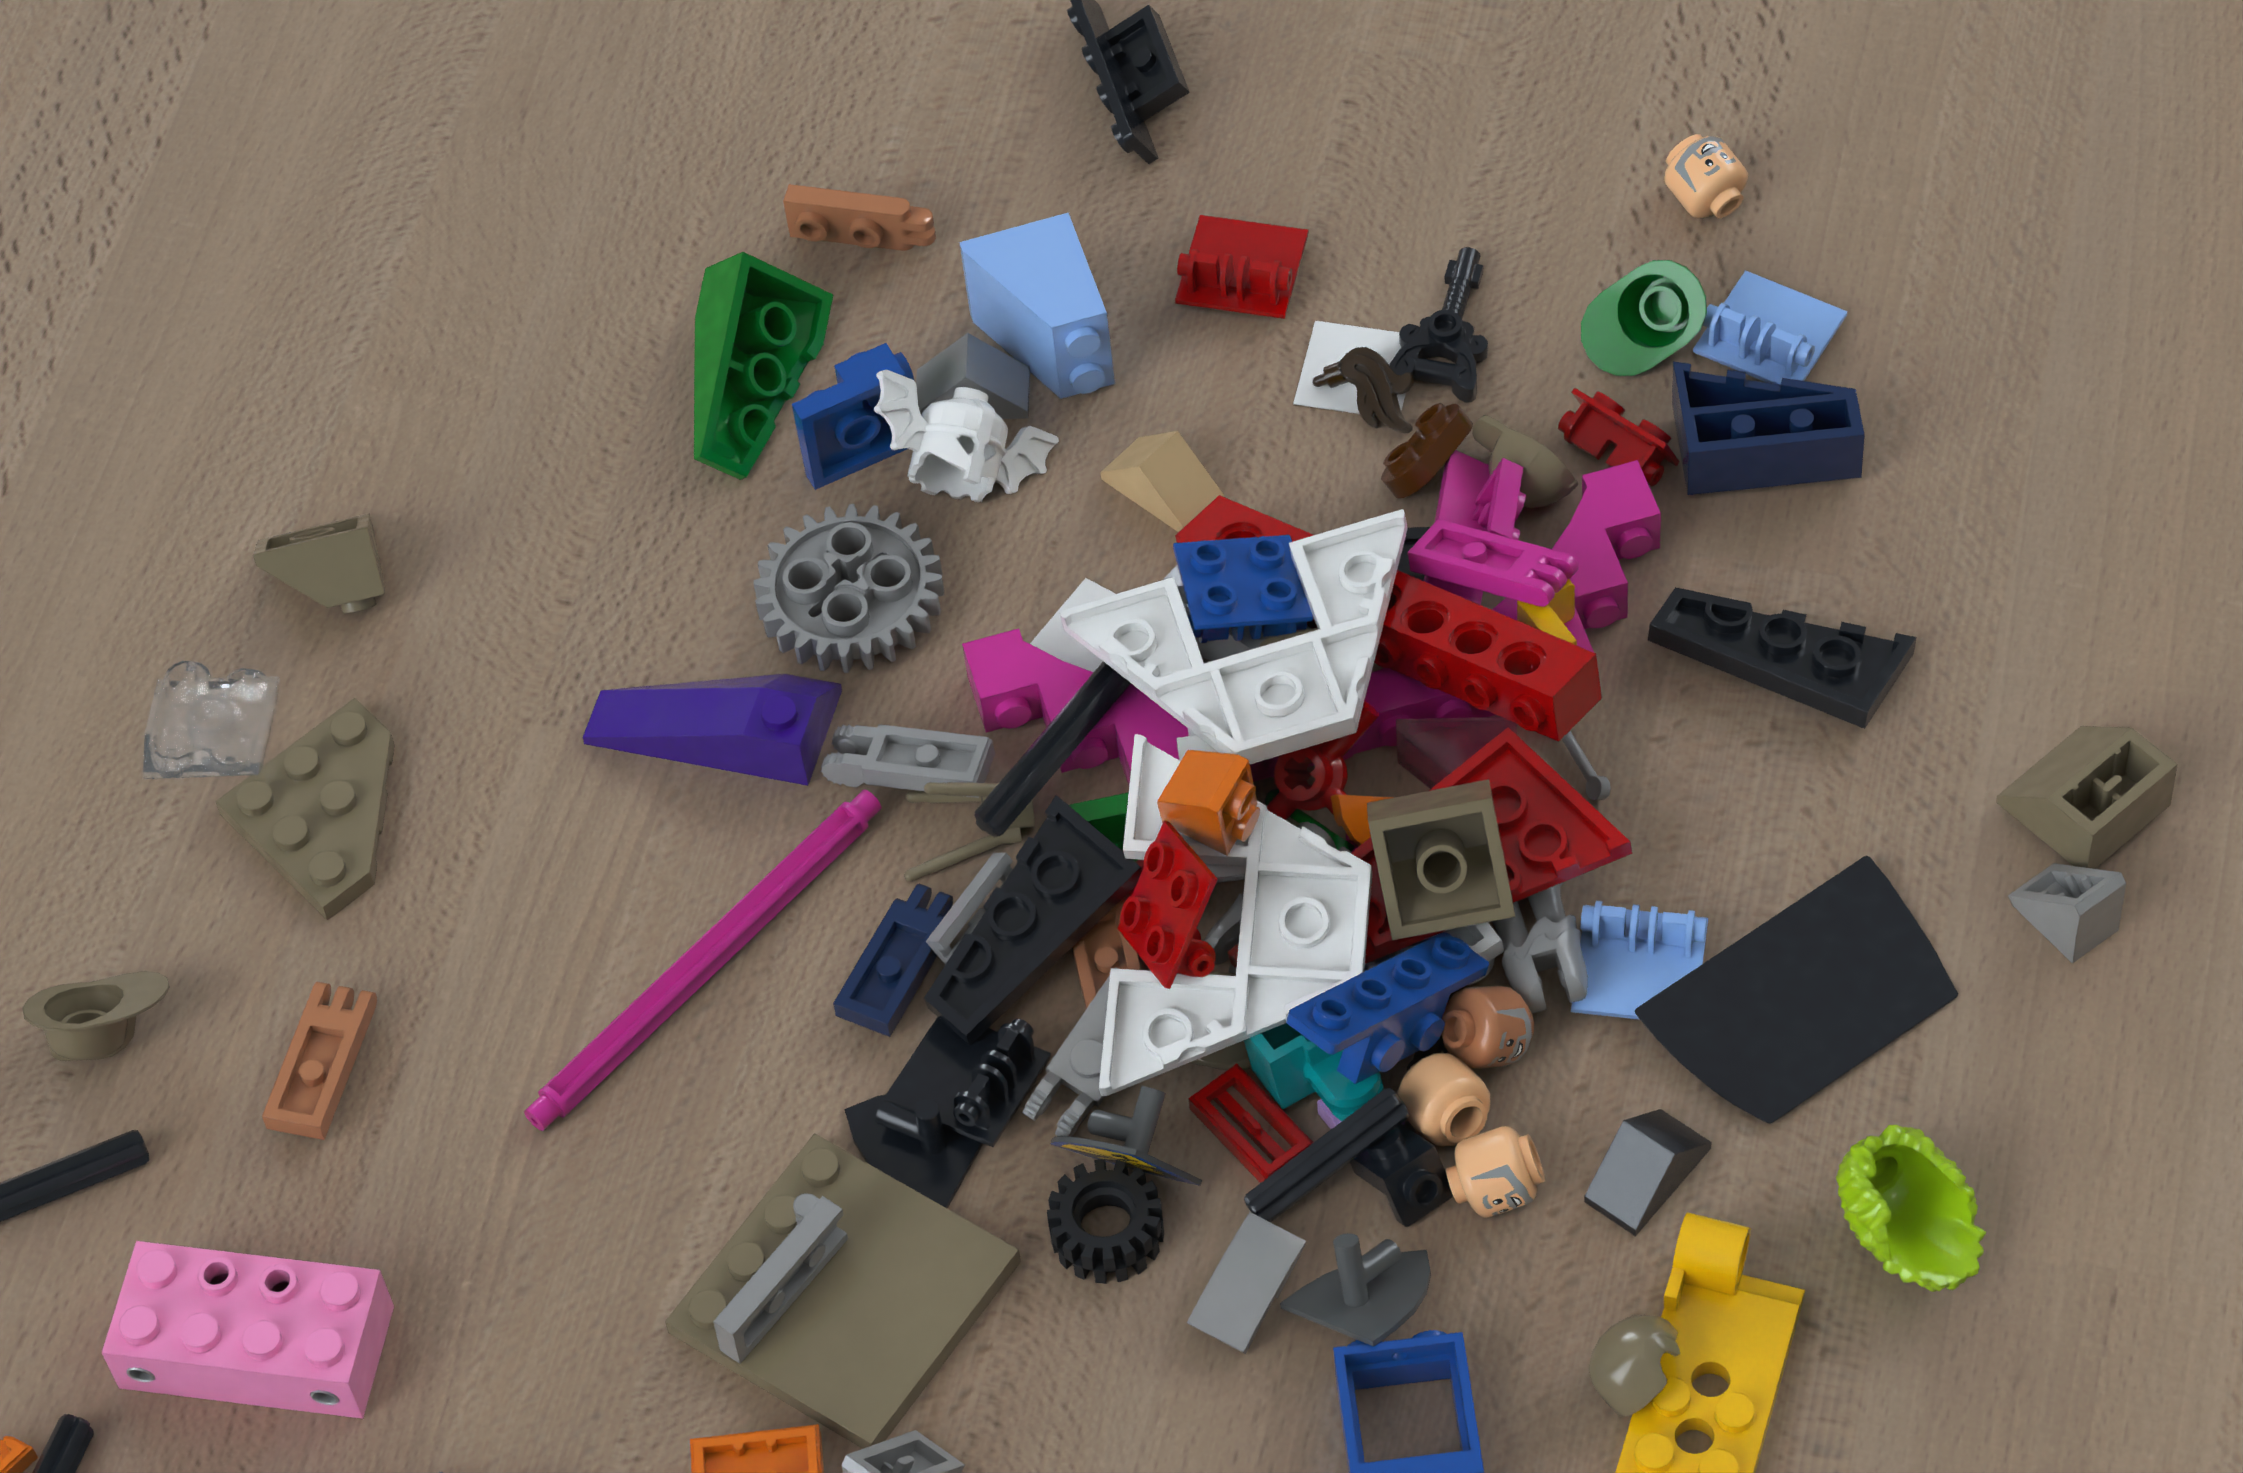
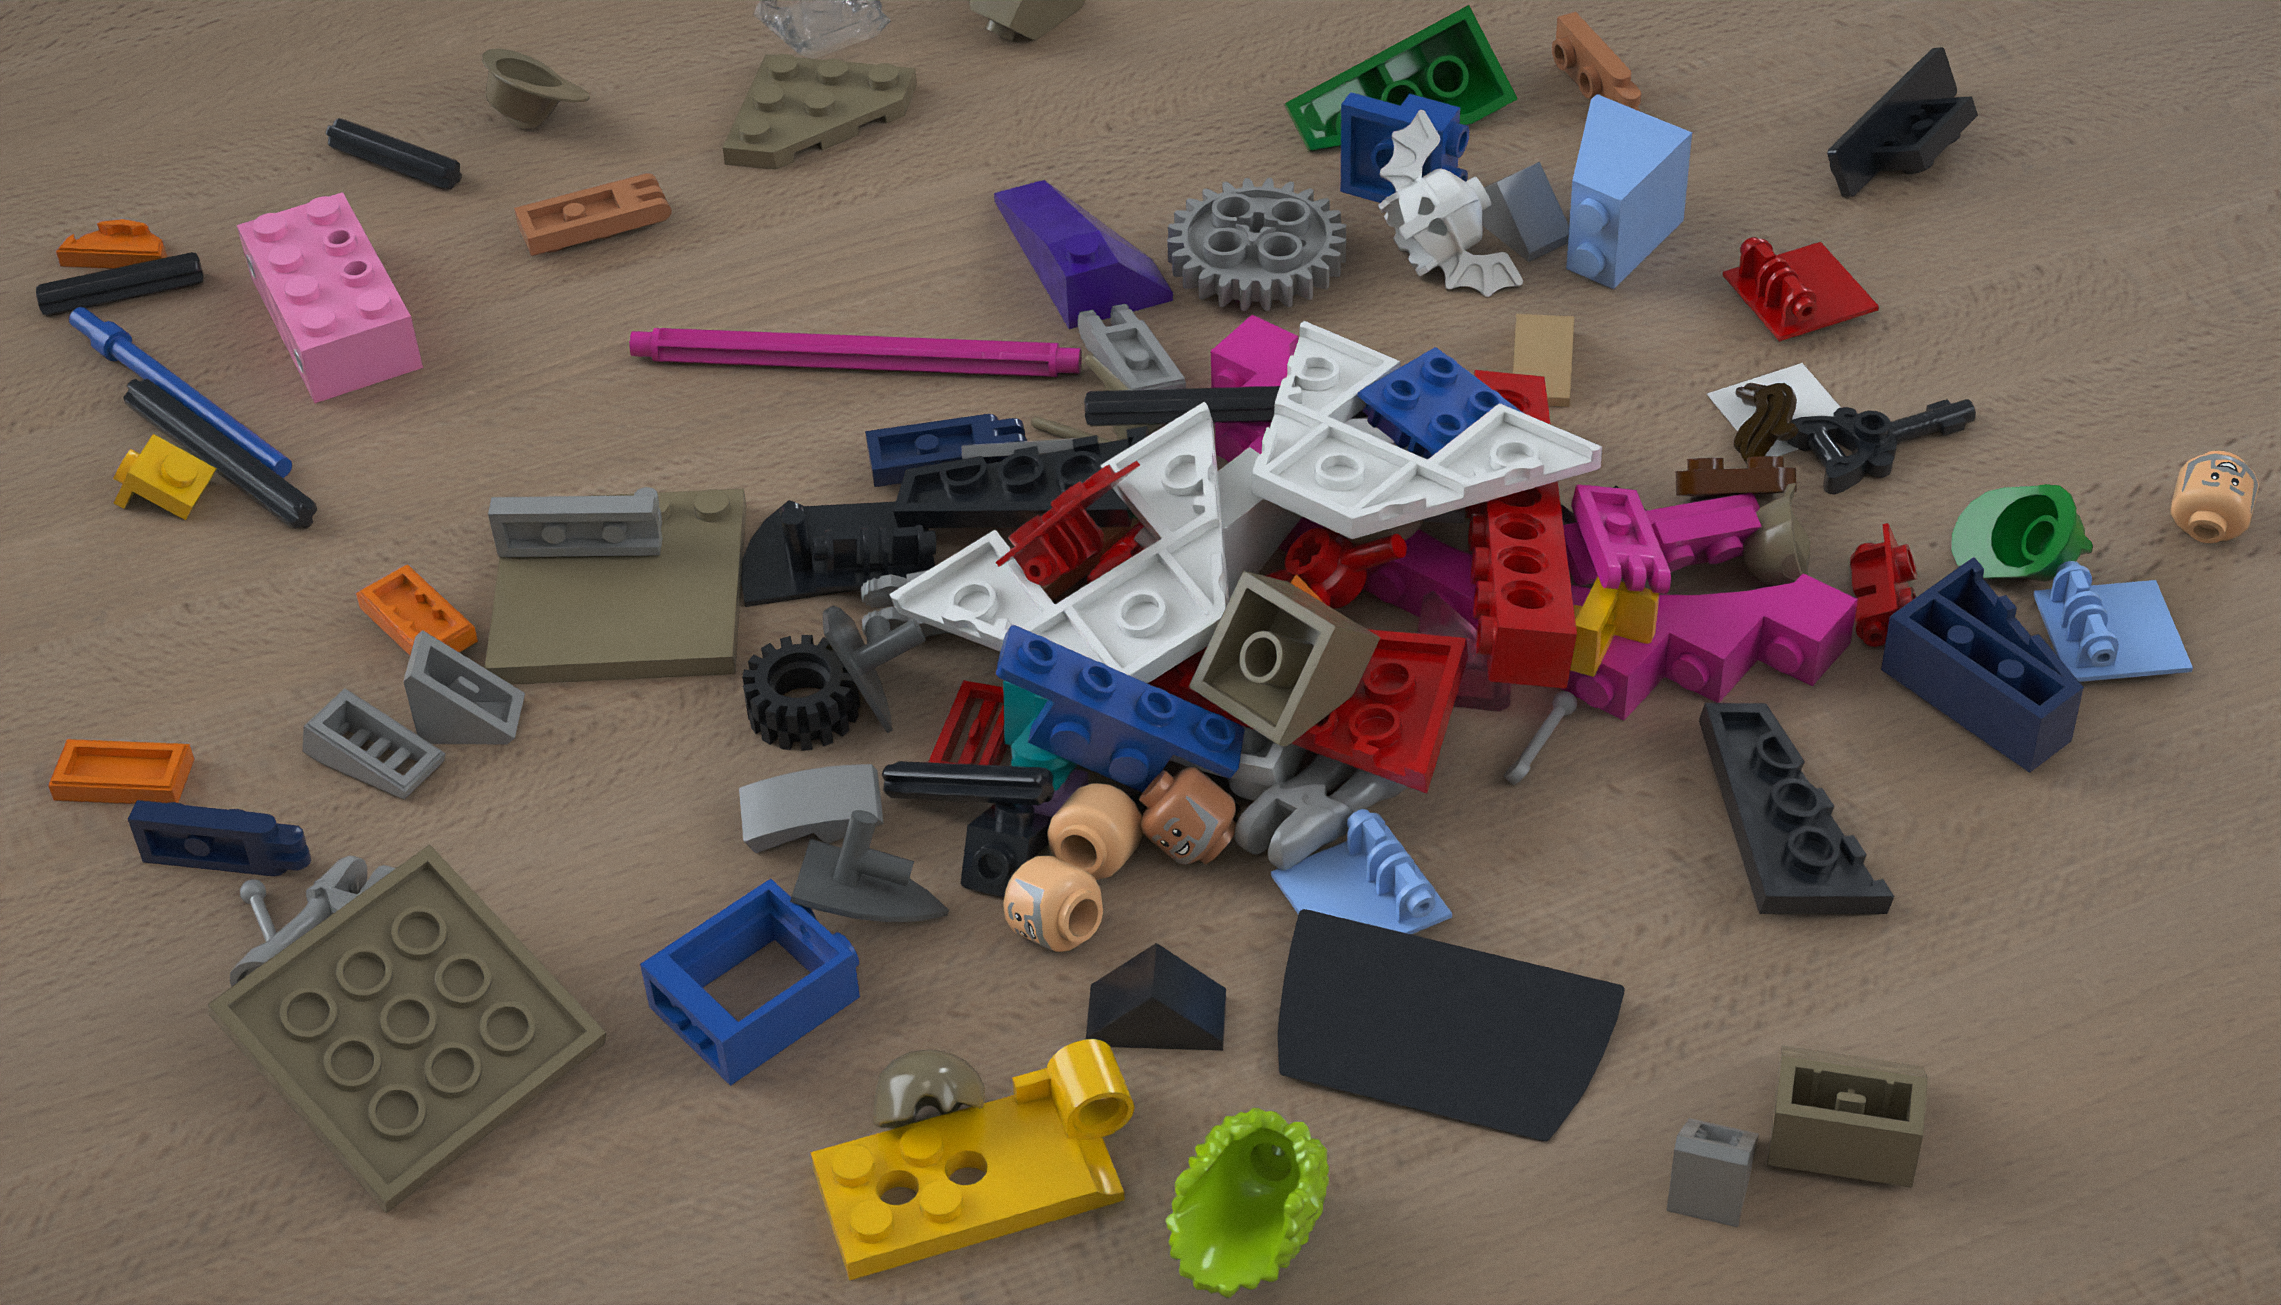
camera: 50 degrees right, 10 degrees down
orange slope [1157,750,1260,856] -> none

